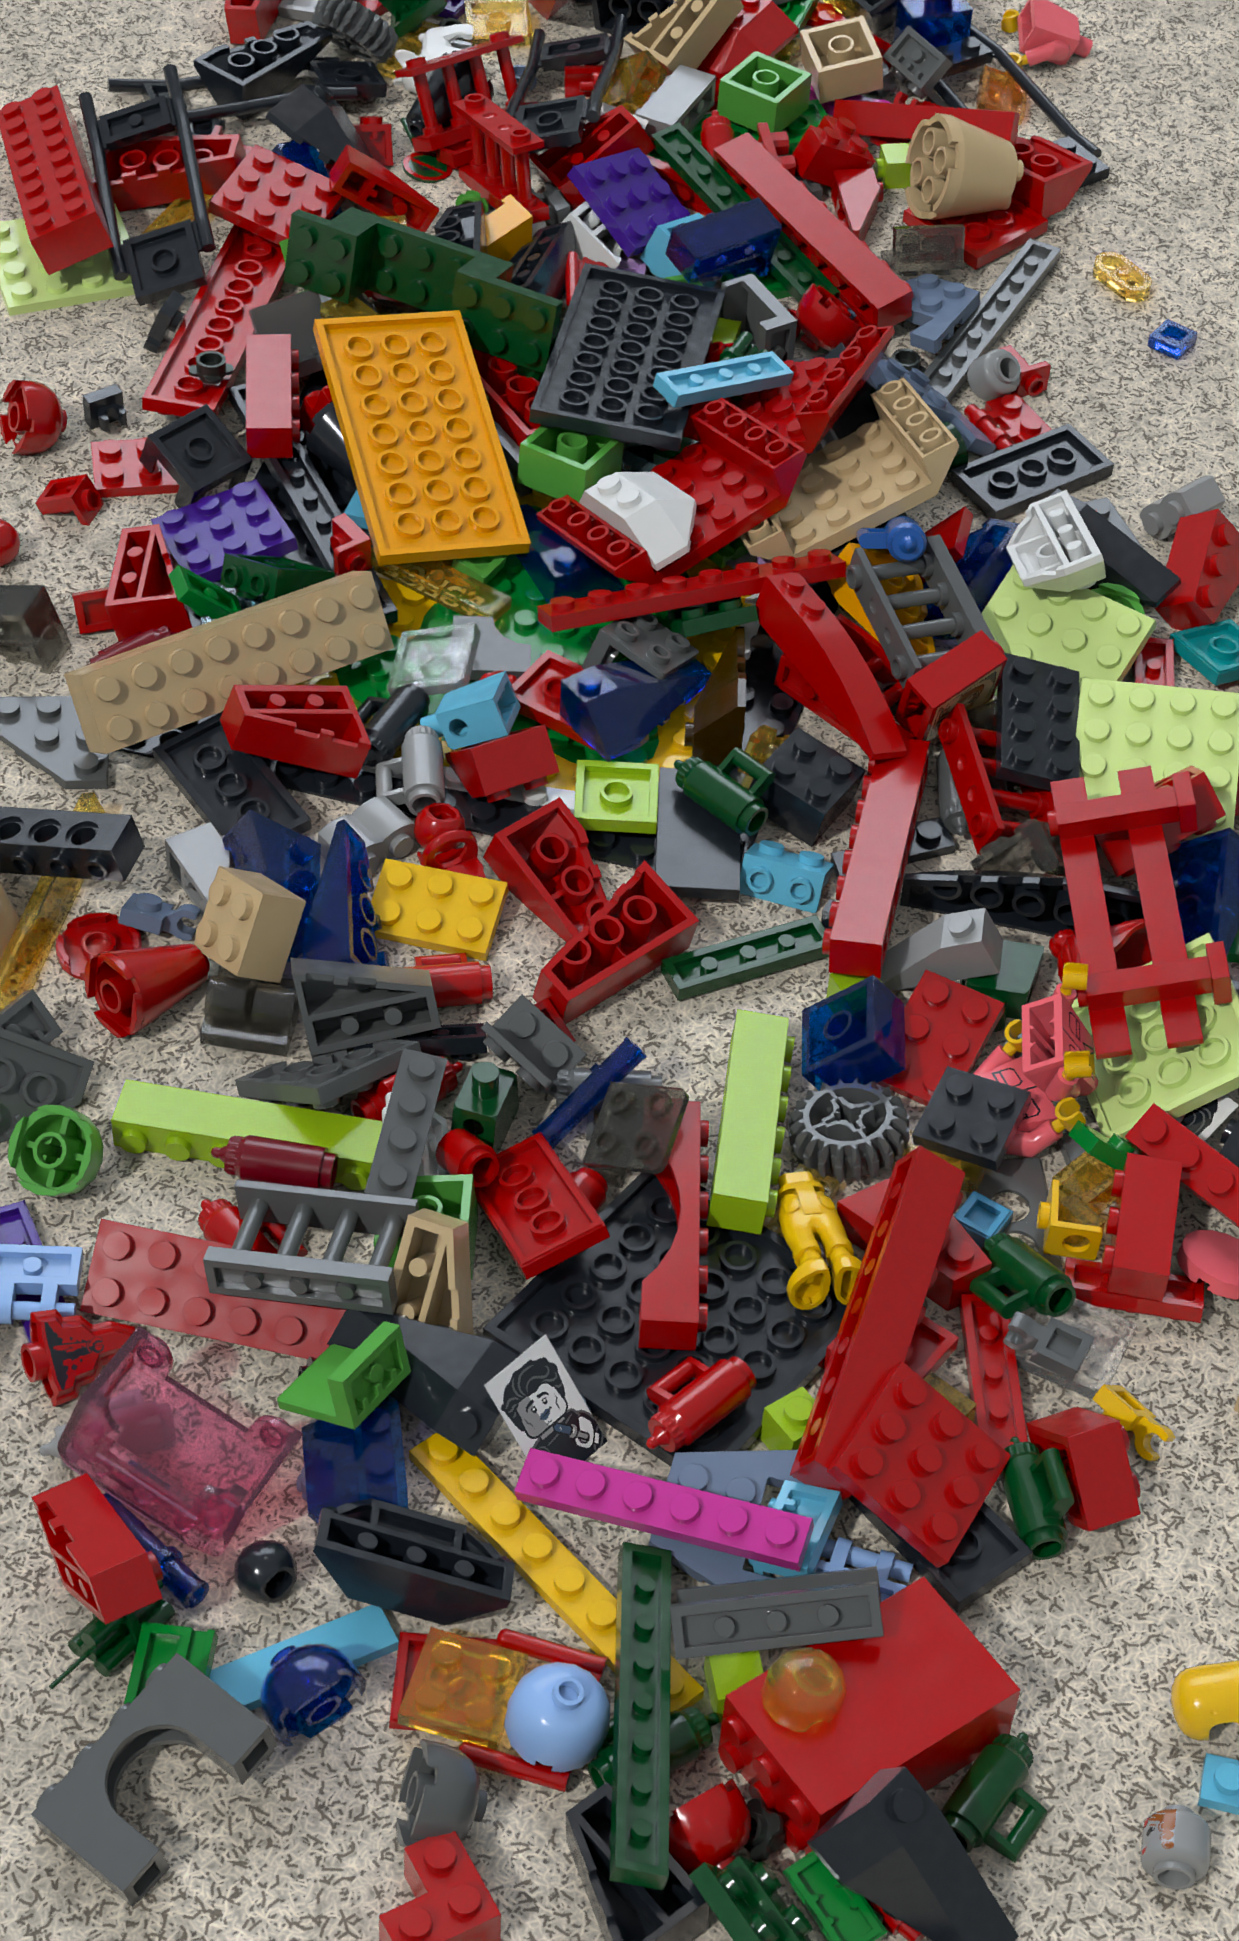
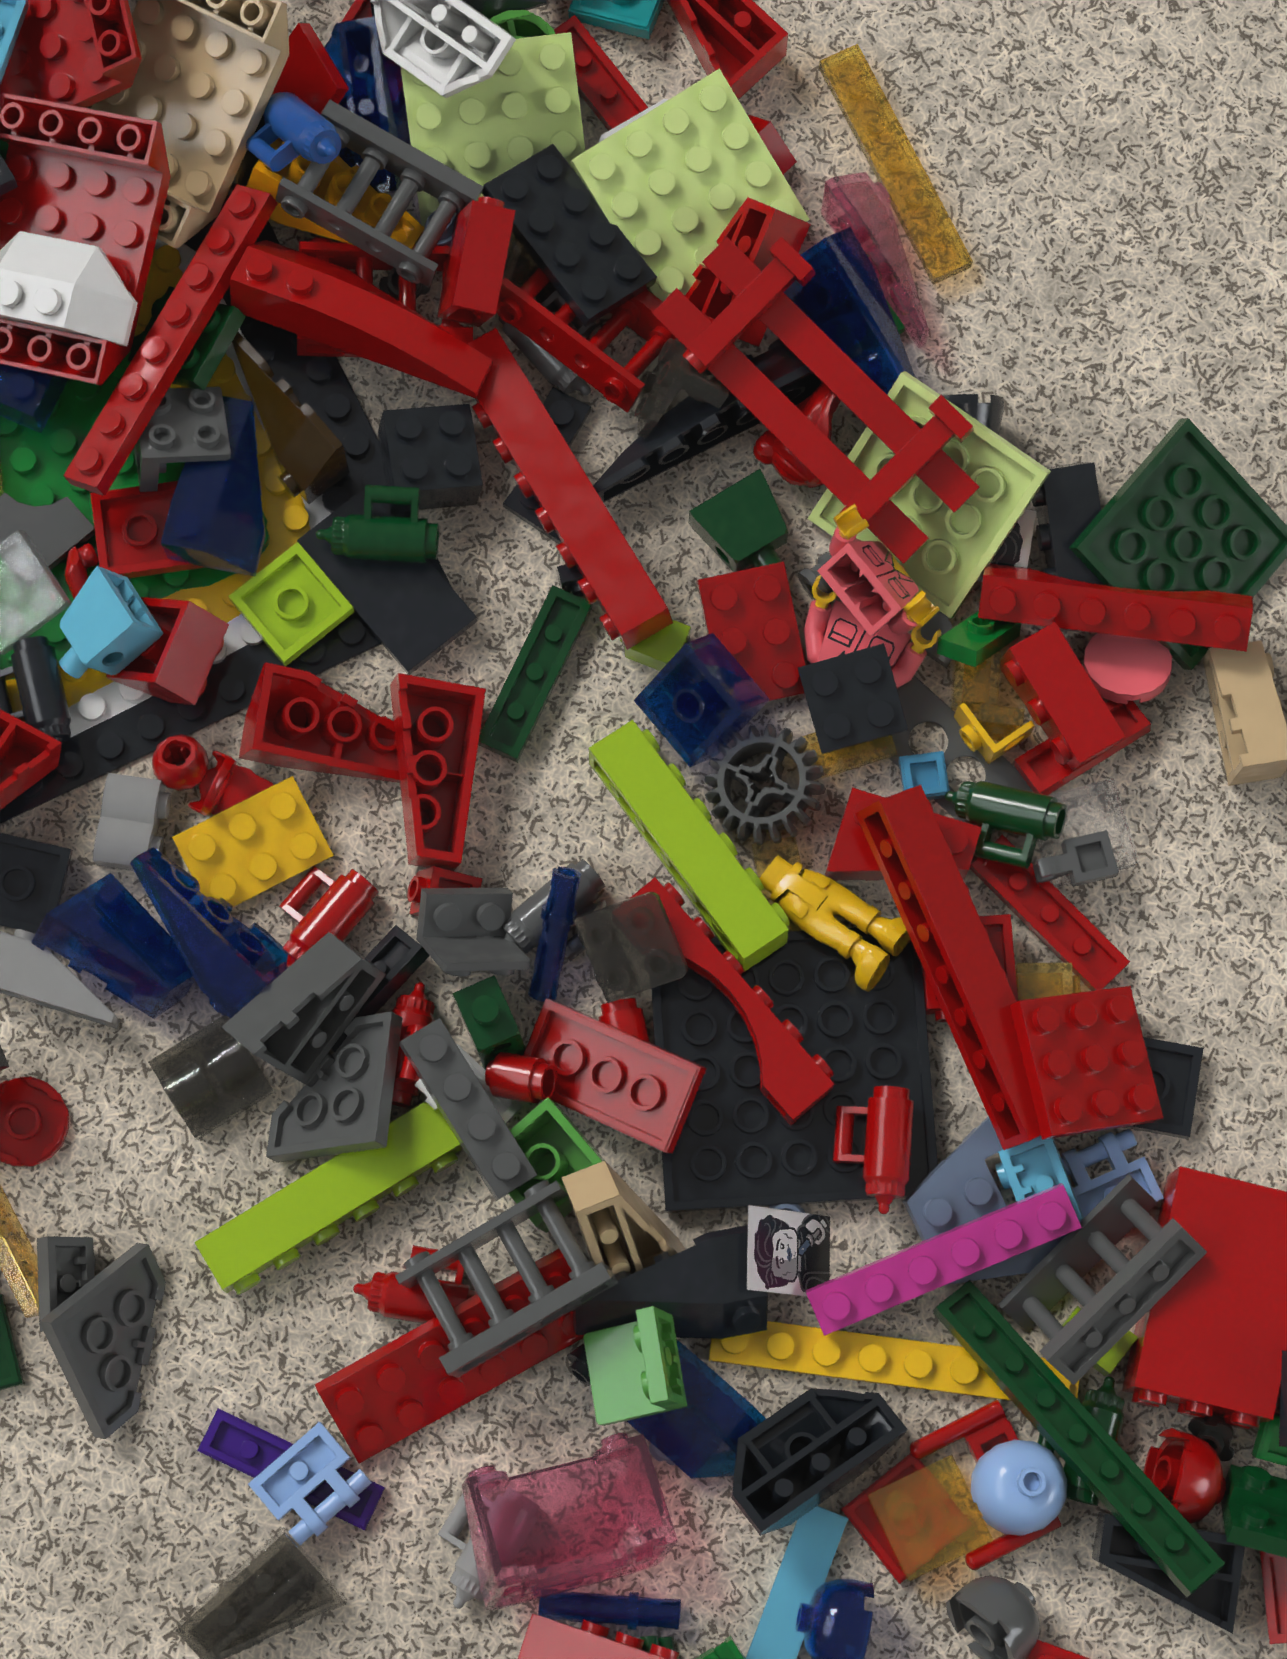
camera: 40 degrees left, 30 degrees up
bright green cylinder [8,1105,104,1197] -> none
red rock [21,1309,139,1407] -> none
red cone [84,943,210,1038] -> none
sand blue plate [118,893,201,940] -> none
tan brick [194,866,306,983] -> none
dark red piece [211,1135,339,1190] -> none
black piece [234,1540,297,1603] -> none
light grey piece [375,725,445,816] -> none
clear yellow plate [738,724,789,777] -> none
medium azure bracket [740,840,834,913] -> none
lime brick [759,1386,815,1450] -> none
clear yellow hair [761,1647,847,1732] -> none
light grey slope [880,908,1003,991] -> none
dark green piece [1000,1436,1075,1560] -> none
red brick [1026,1407,1141,1532] -> none
yellow plate [1092,1384,1175,1461] -> none

